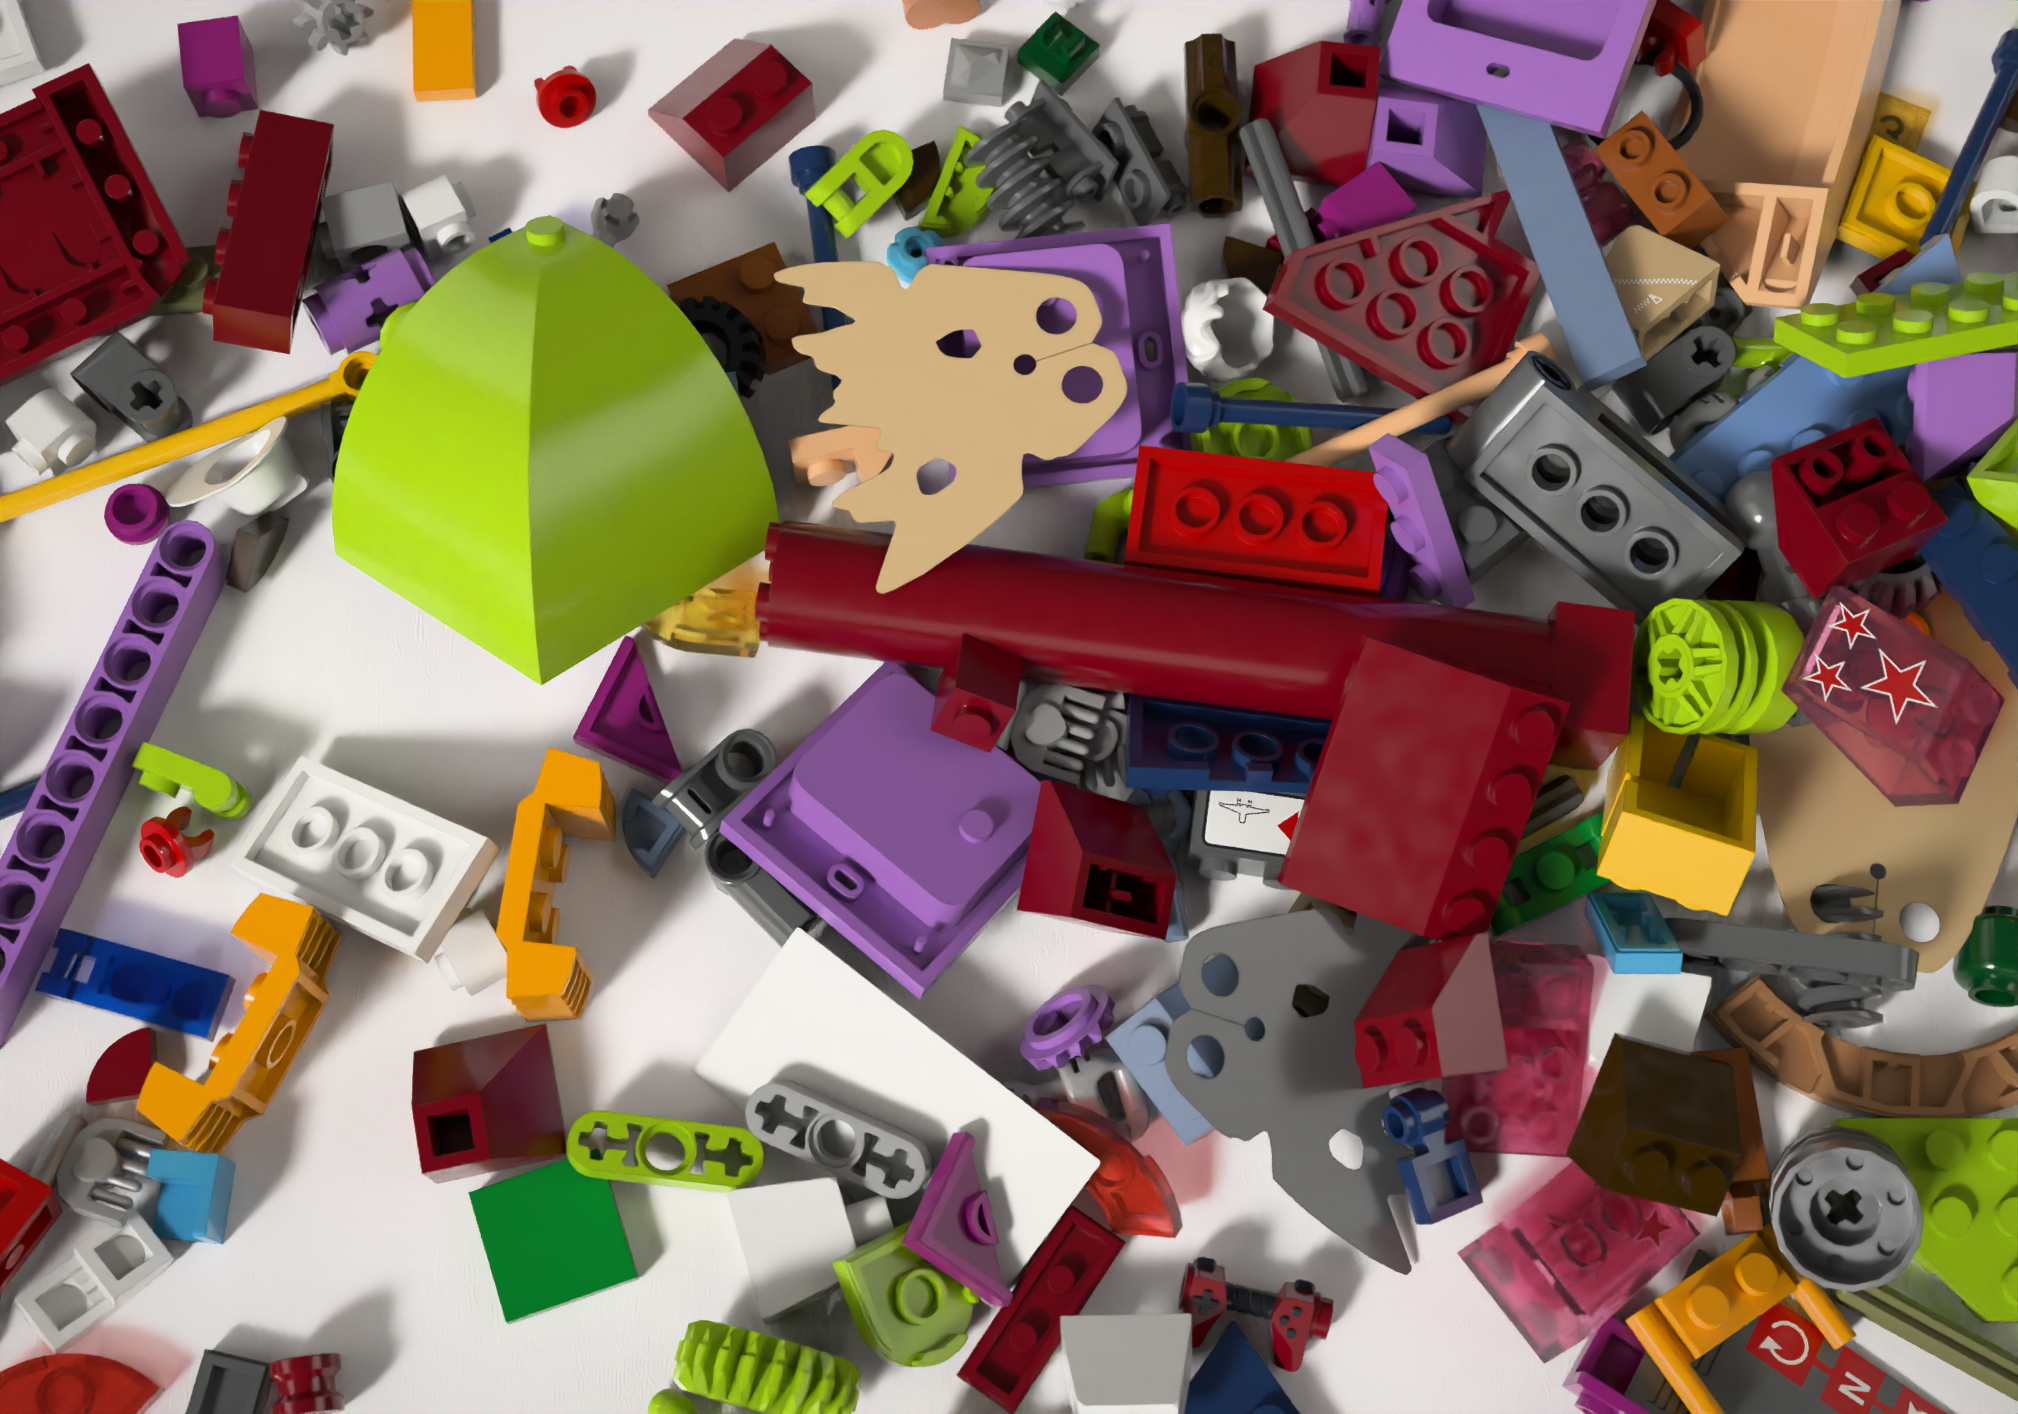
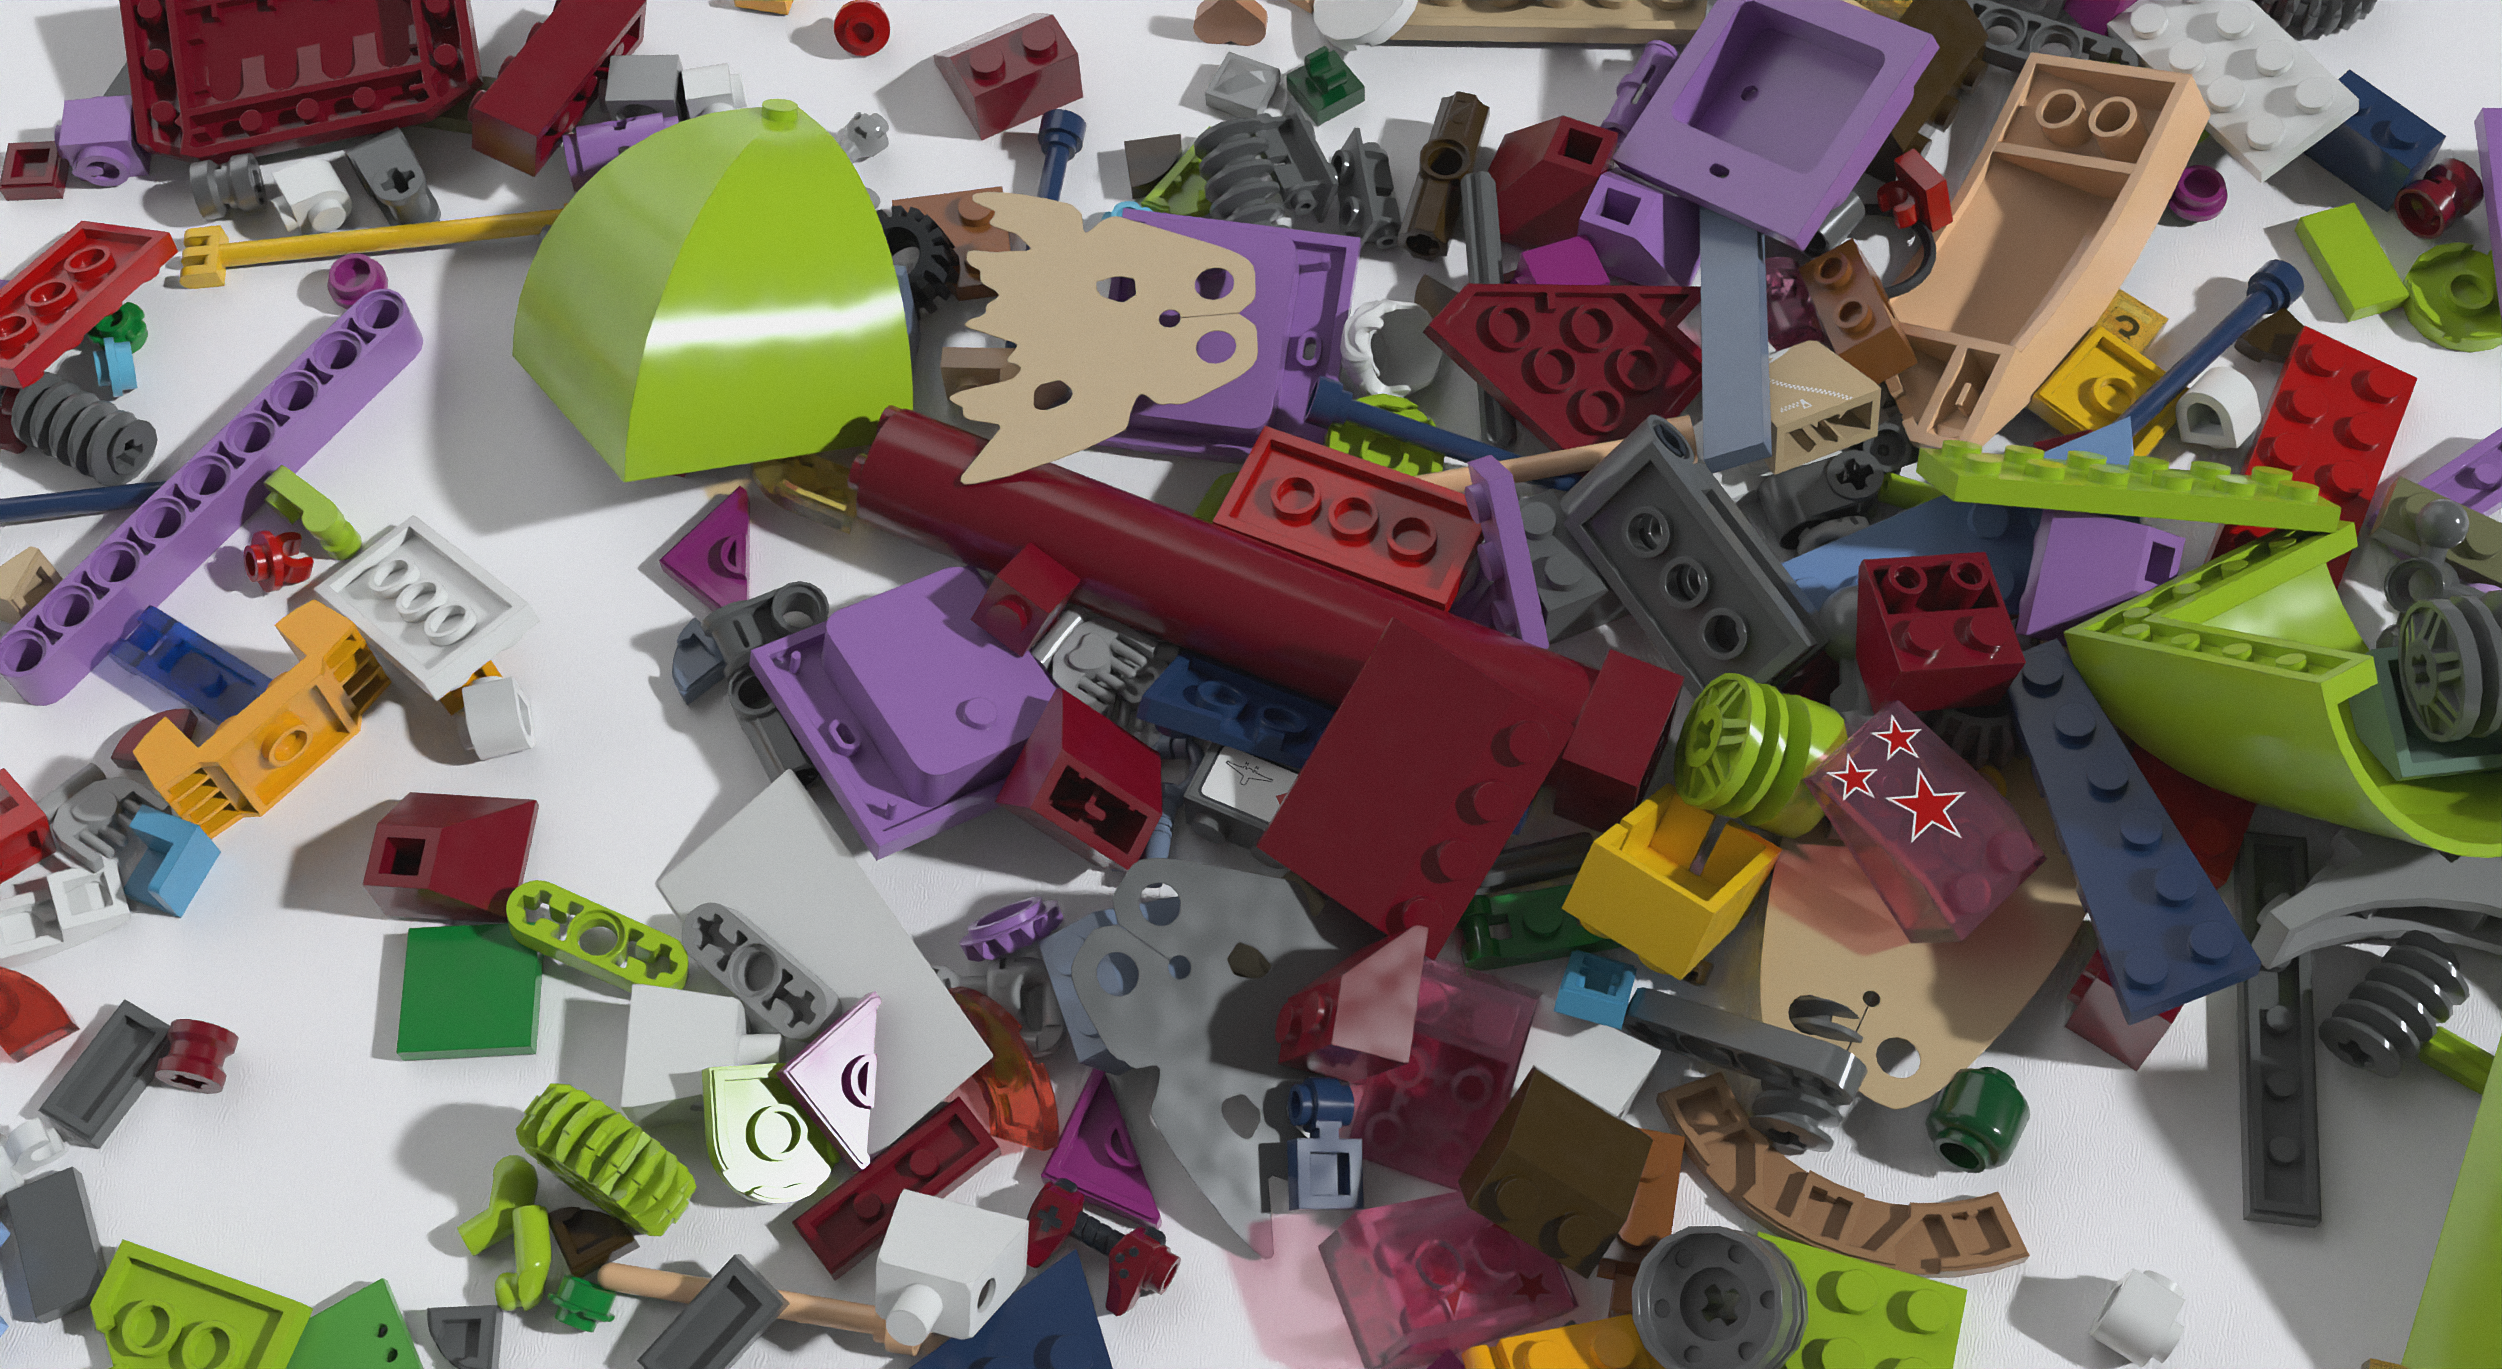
camera: 25 degrees right, 10 degrees down
white piece [165,416,309,517] -> none
dark brown tile [226,511,290,593] -> none
light orange plate [496,747,617,1022] -> none
lime plate [804,129,913,239] -> none
none -> magenta tile [1041,1068,1162,1230]

